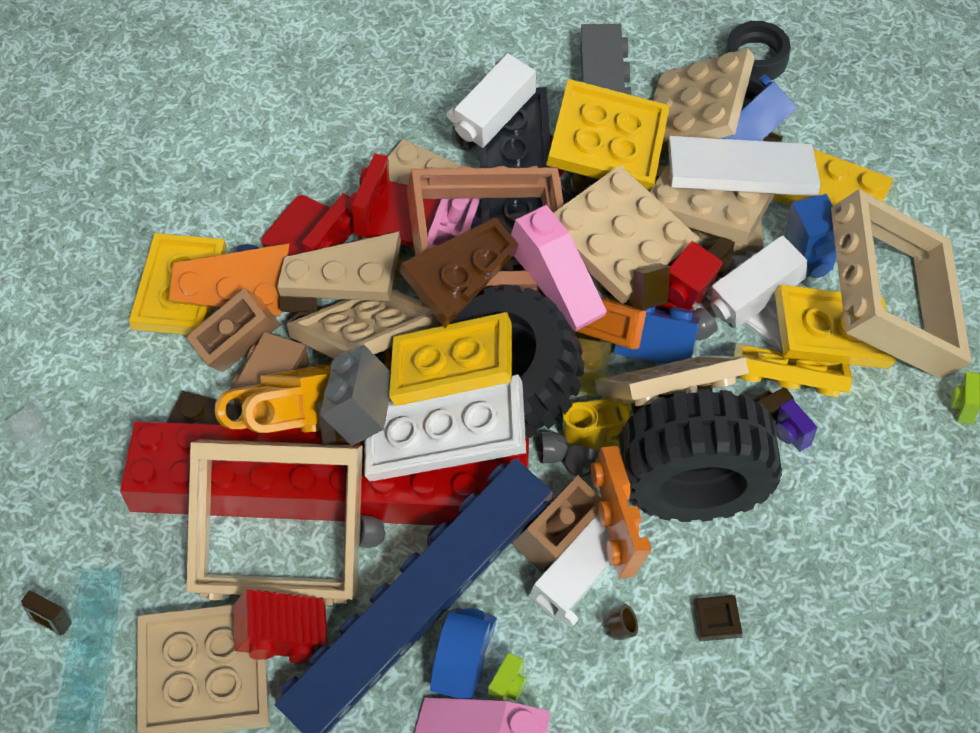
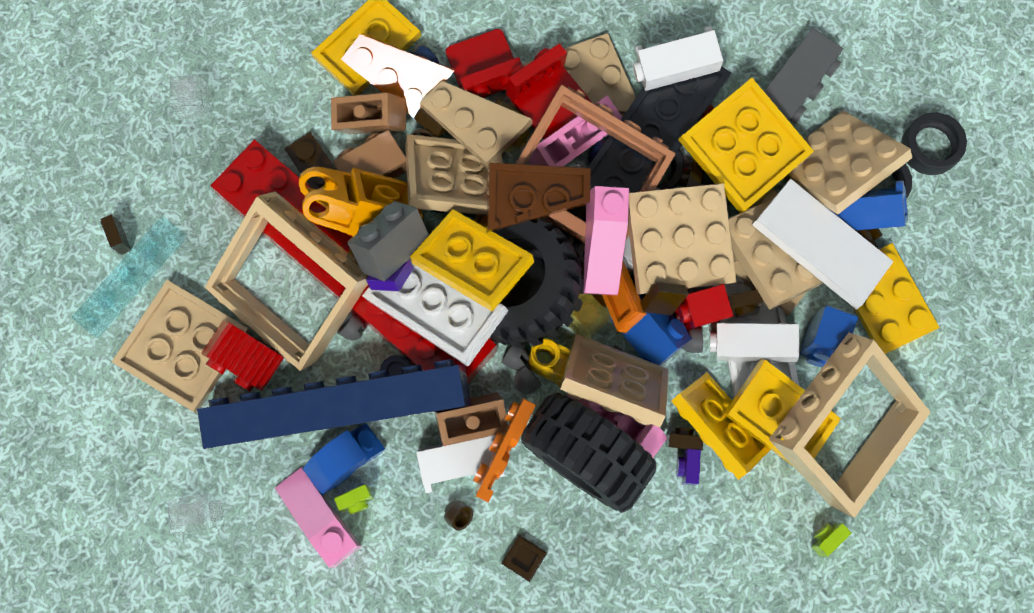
camera: 35 degrees right, 20 degrees up
none -> dark purple plate [366,259,414,291]

